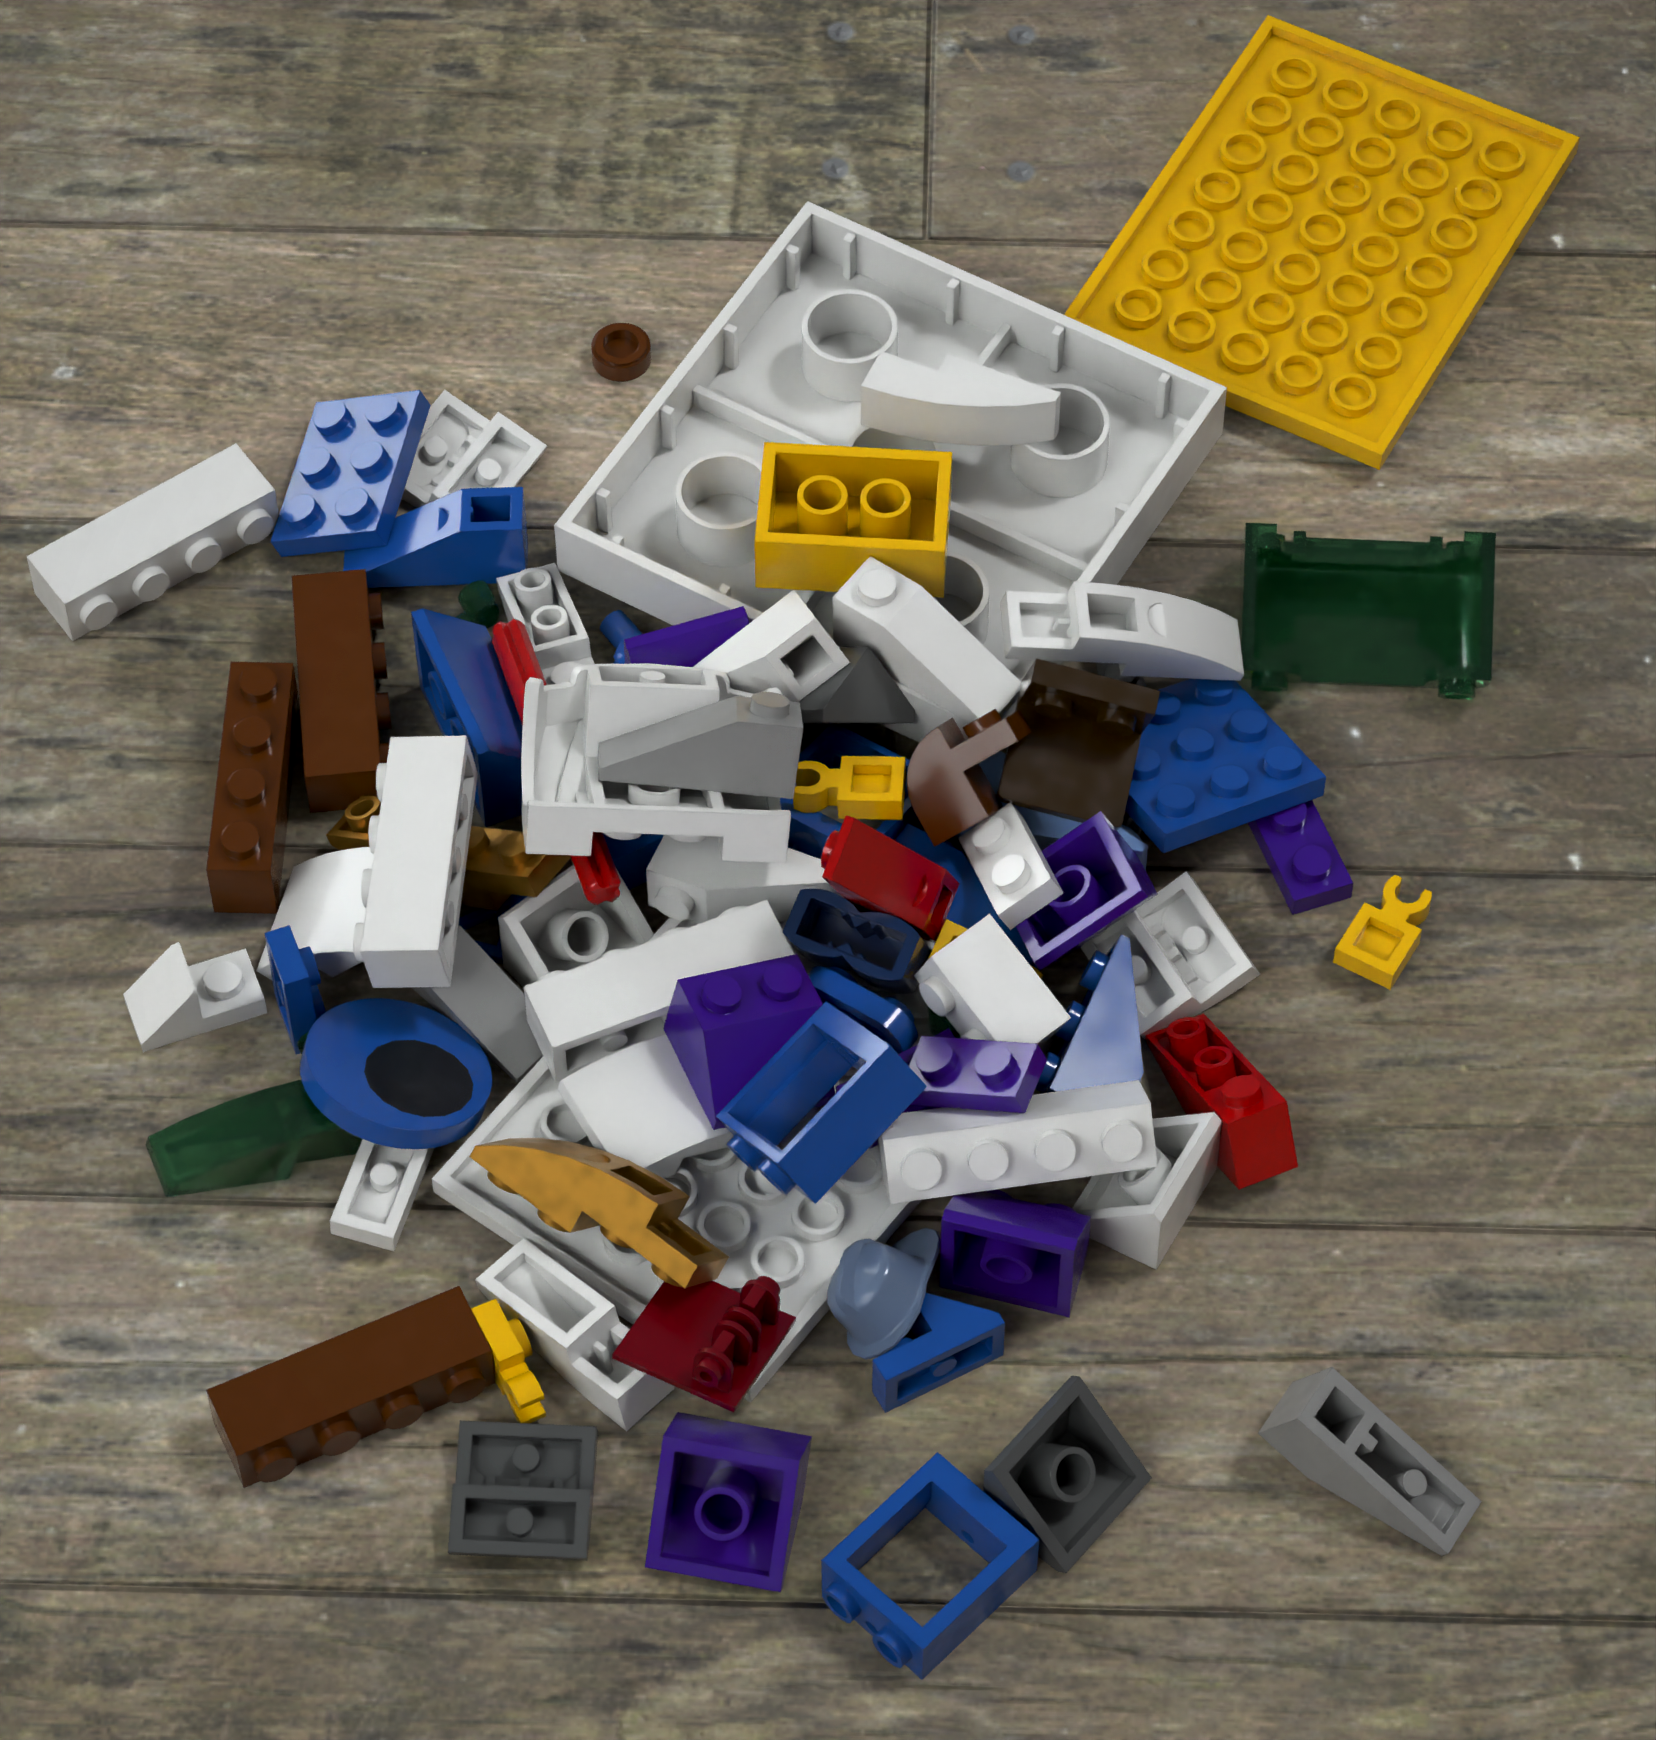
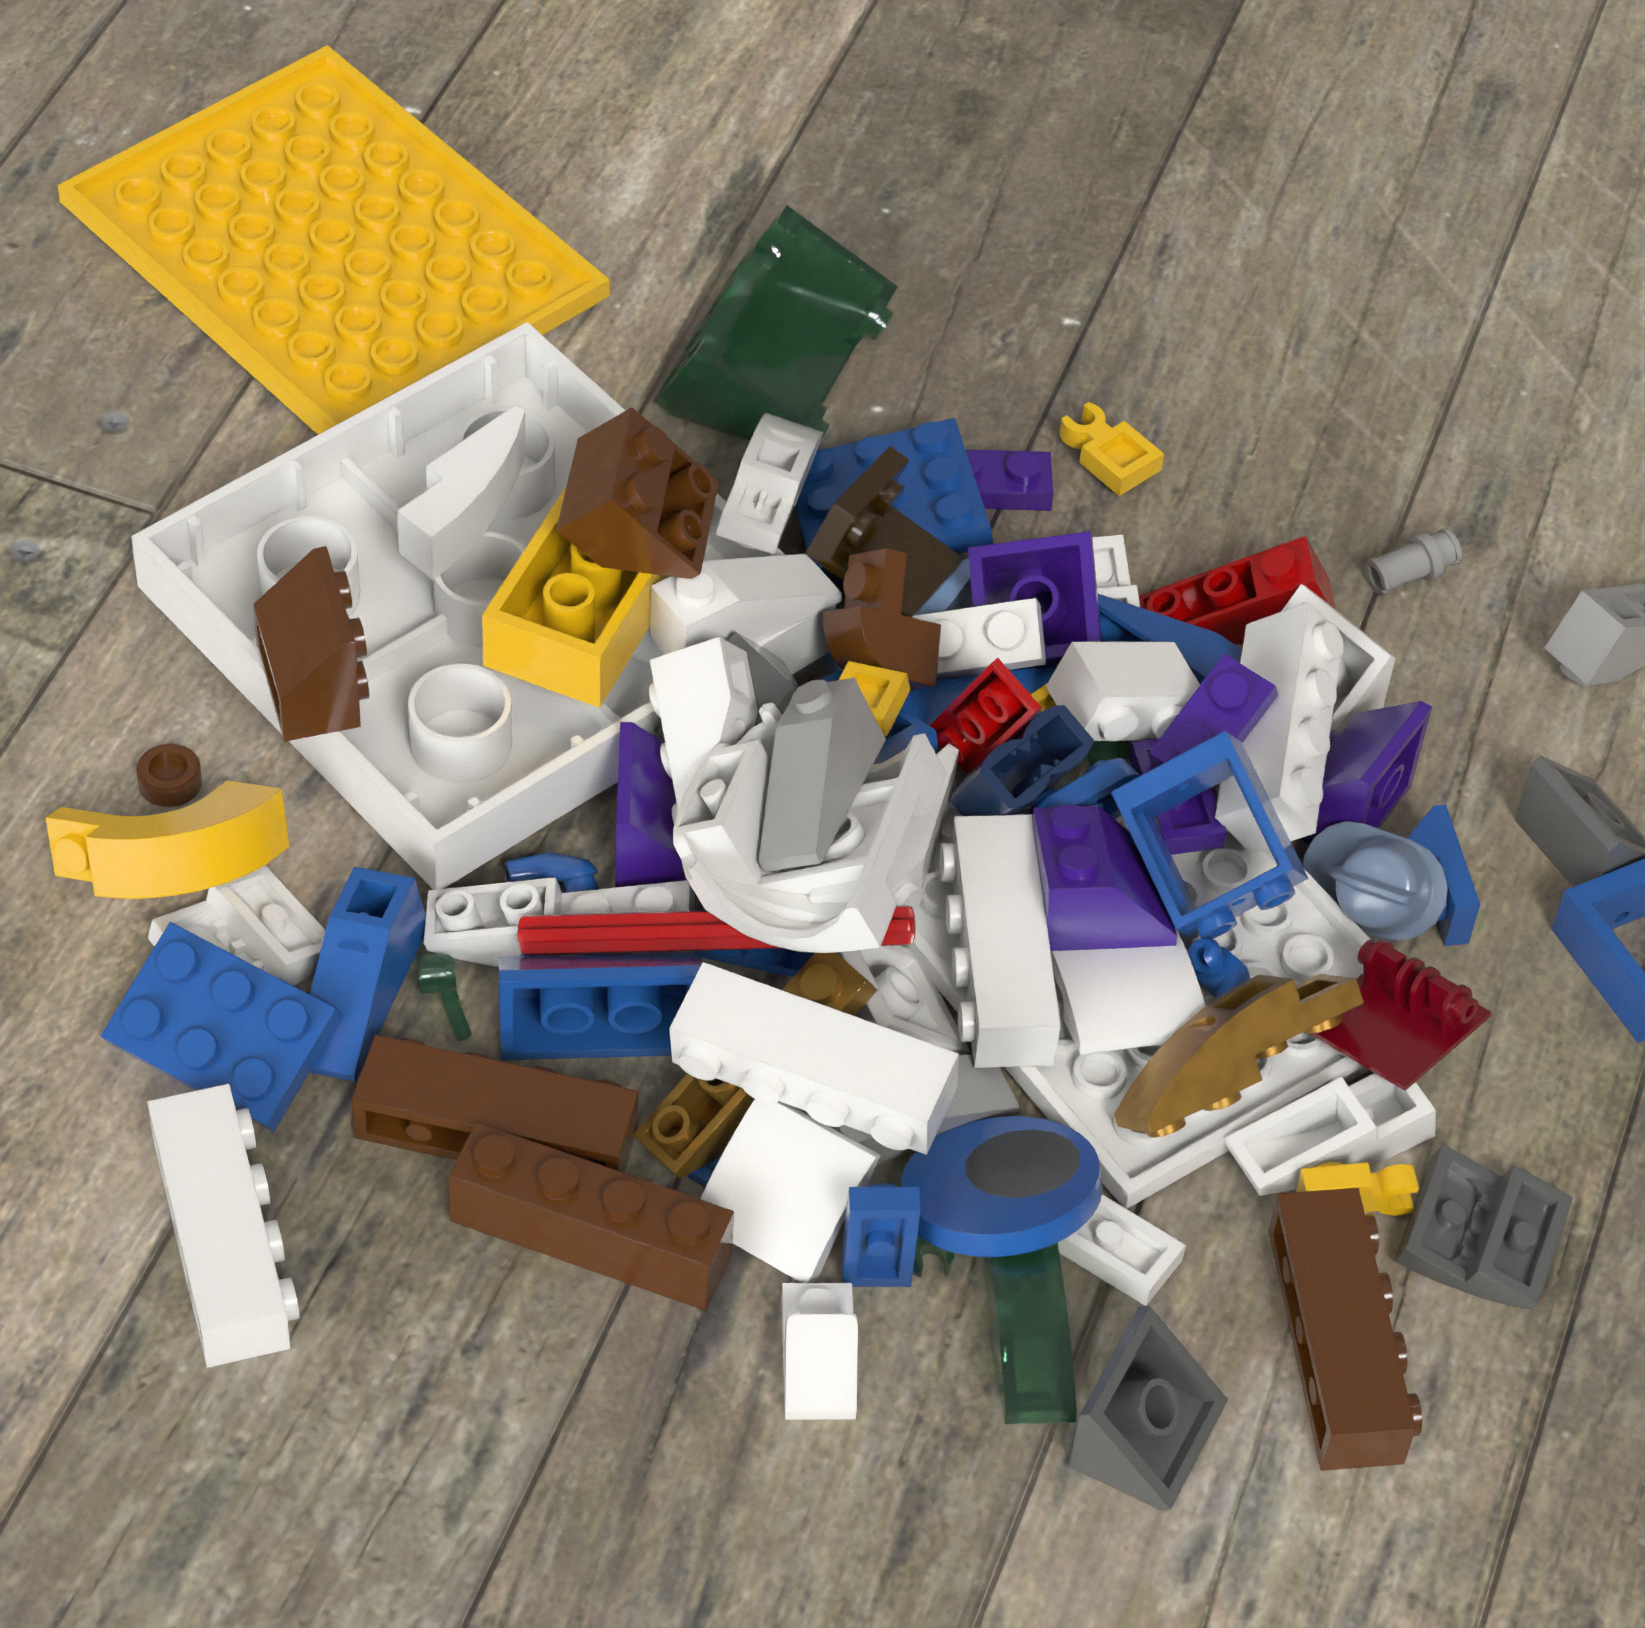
camera: 75 degrees left, 5 degrees down
dark purple slope [645,1412,812,1592] -> none
none -> yellow arch [46,780,290,899]
none -> reddish brown slope [253,546,370,742]
none -> reddish brown slope [556,407,719,579]
none -> dark grey slope [1069,1305,1228,1510]
none -> blue arm [1187,938,1251,1000]
none -> light grey pin [1365,528,1462,596]

